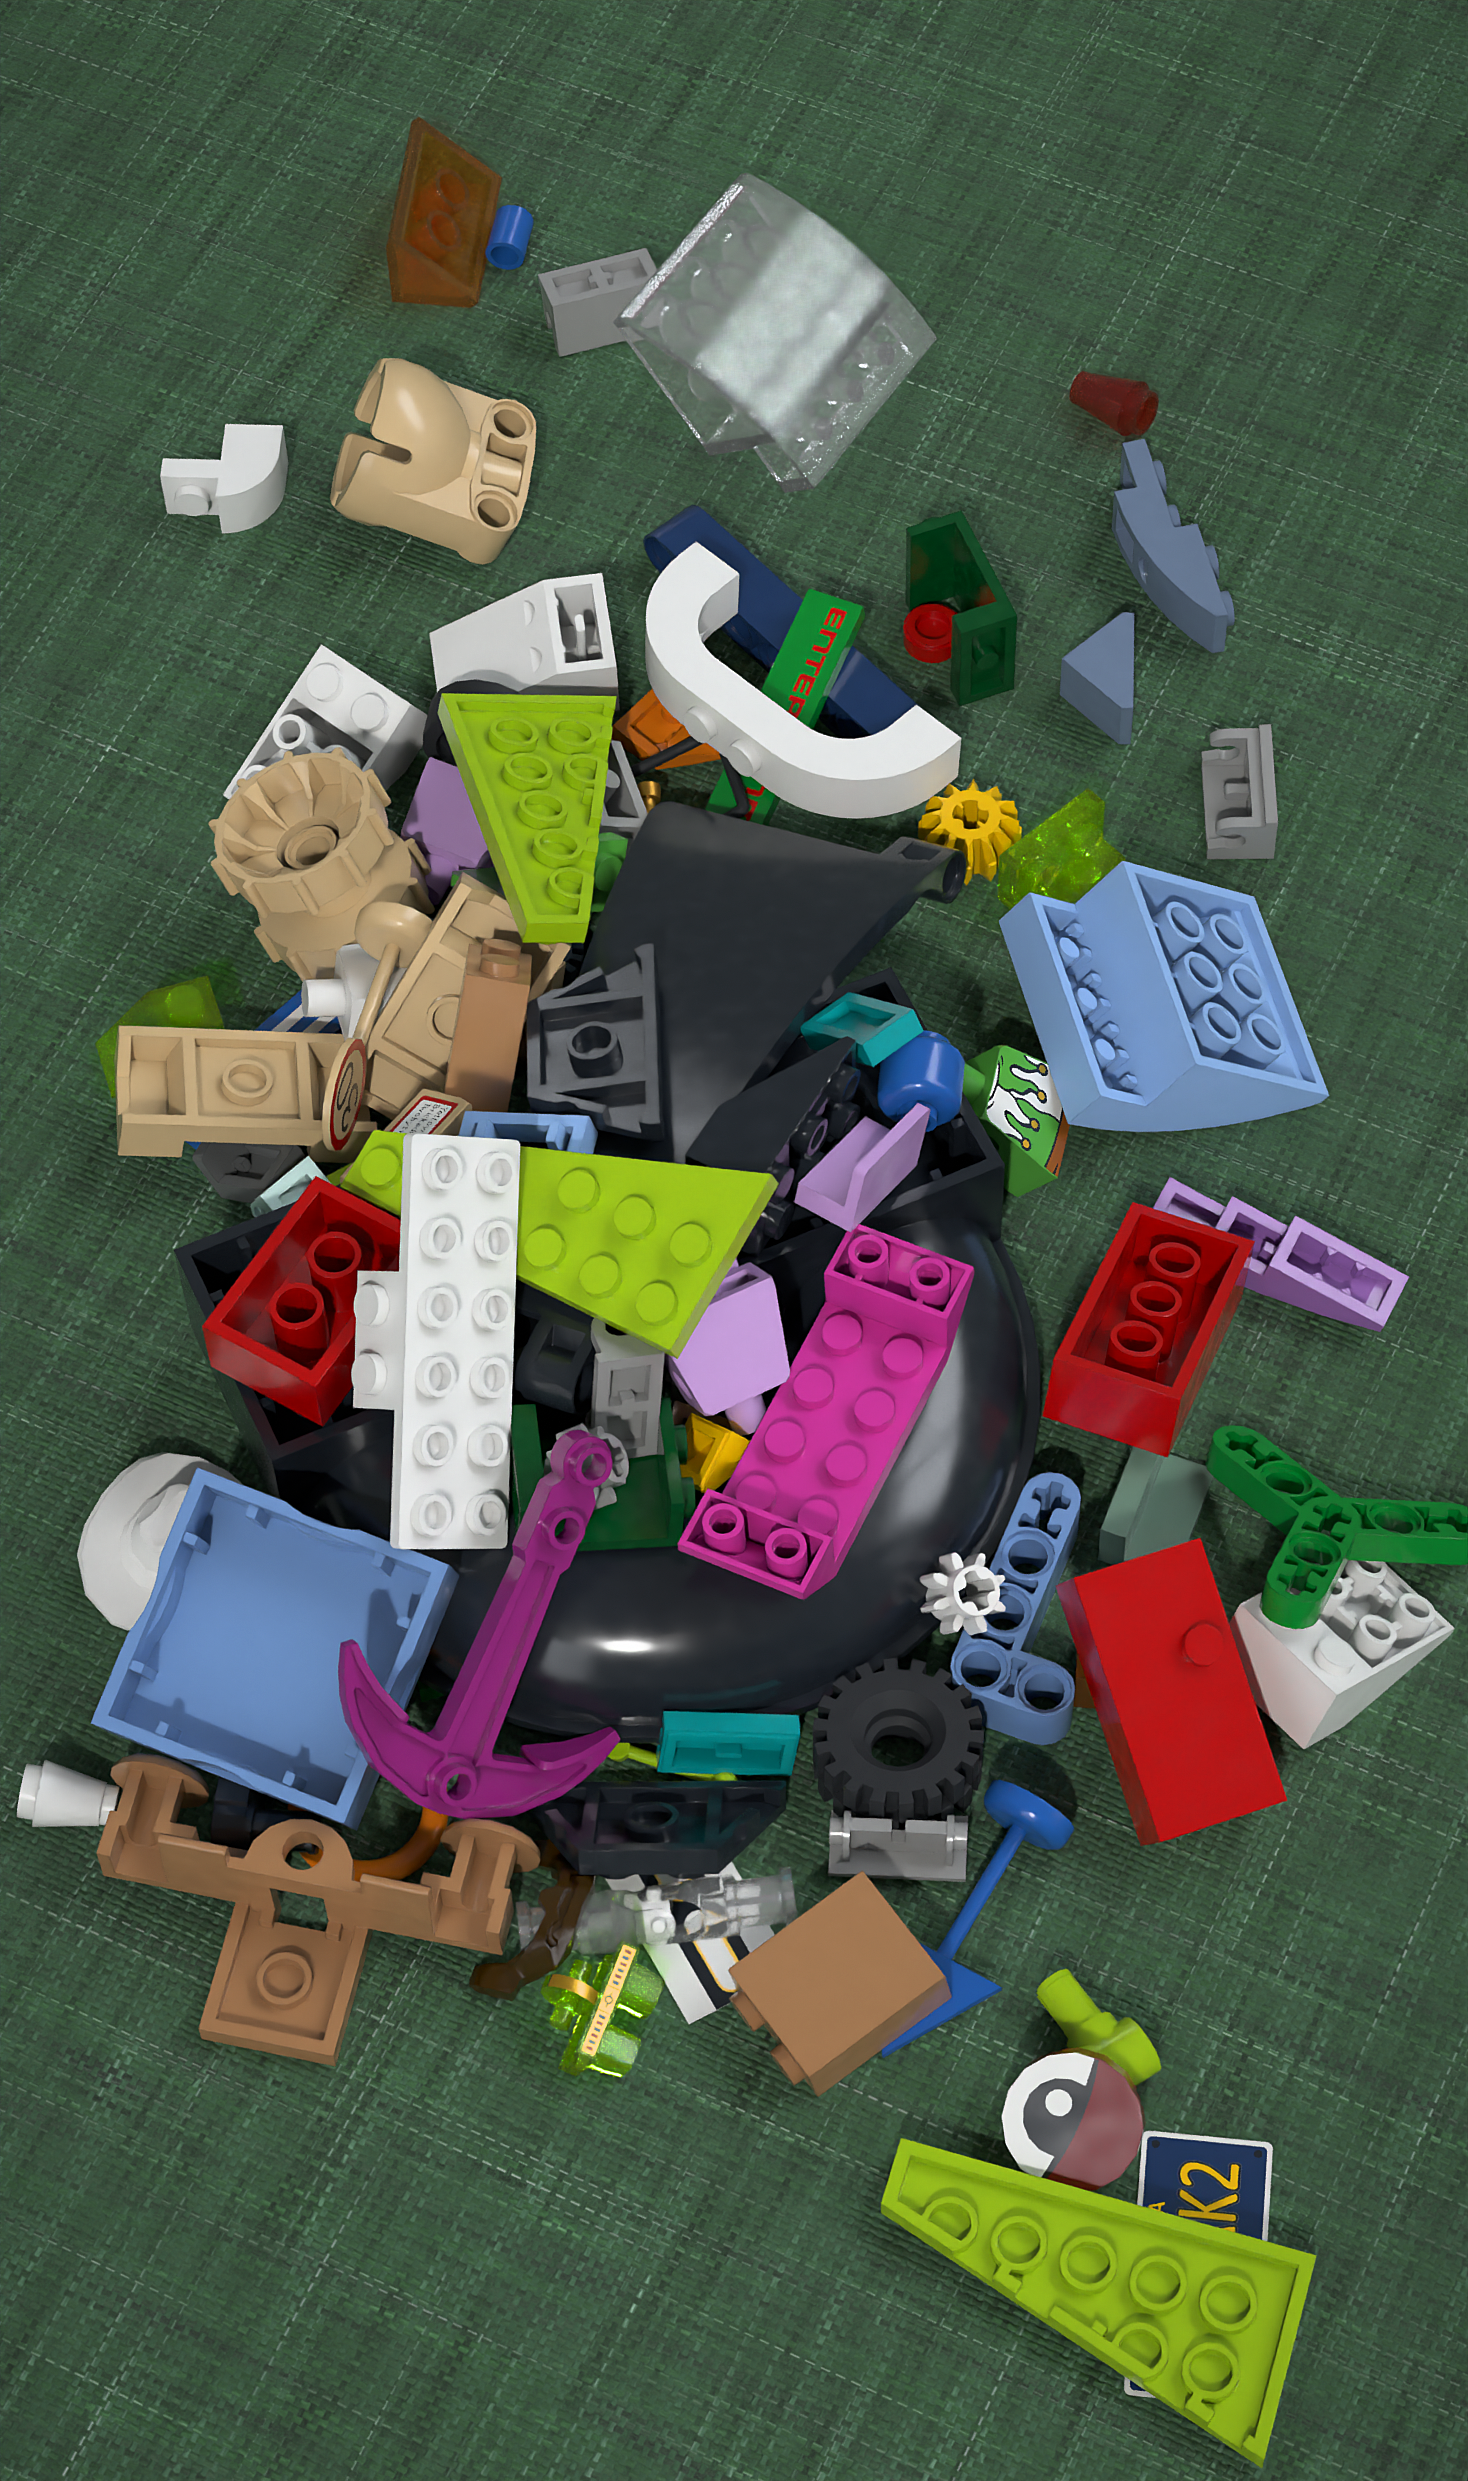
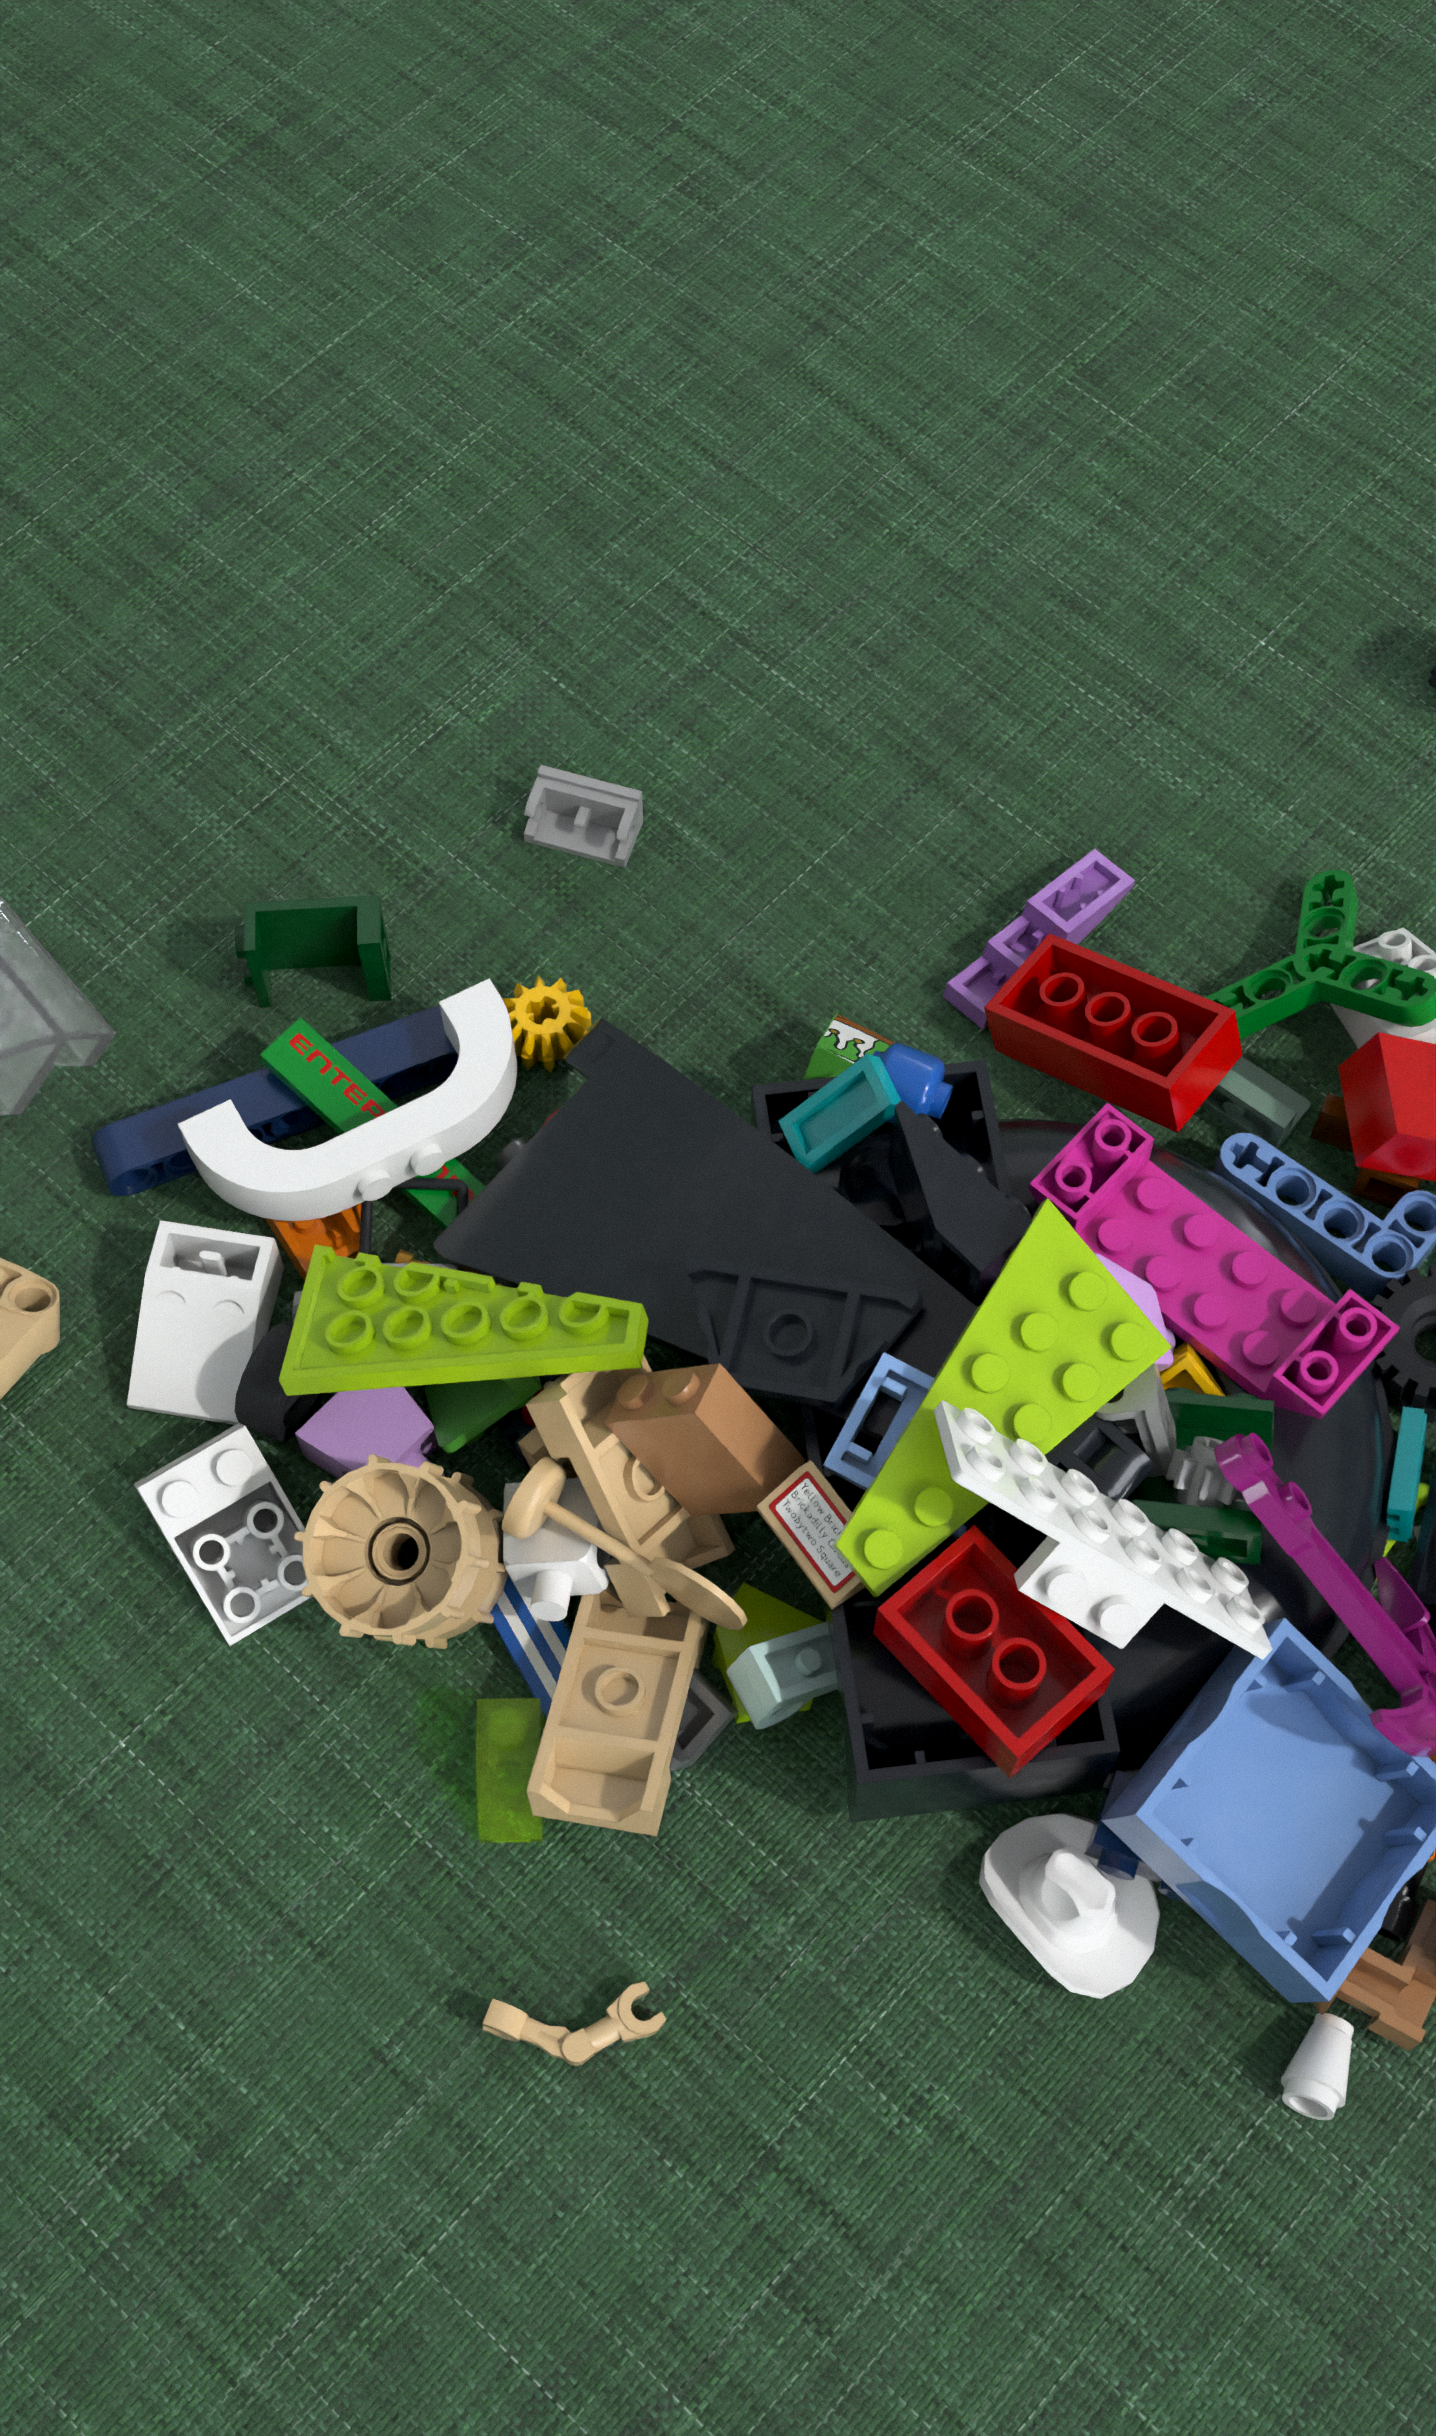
camera: 75 degrees left, 5 degrees up
lavender panel [794,1103,930,1232] -> none
red tile [903,604,957,663] -> none
white gear [920,1552,1006,1635] -> none
clear neon green bracket [997,788,1126,910] -> none
light blue slope [999,861,1329,1132] -> none
sand blue slope [1060,612,1134,744] -> none
clear red cone [1069,371,1159,436] -> none
sand blue slope [1112,439,1235,653] -> none

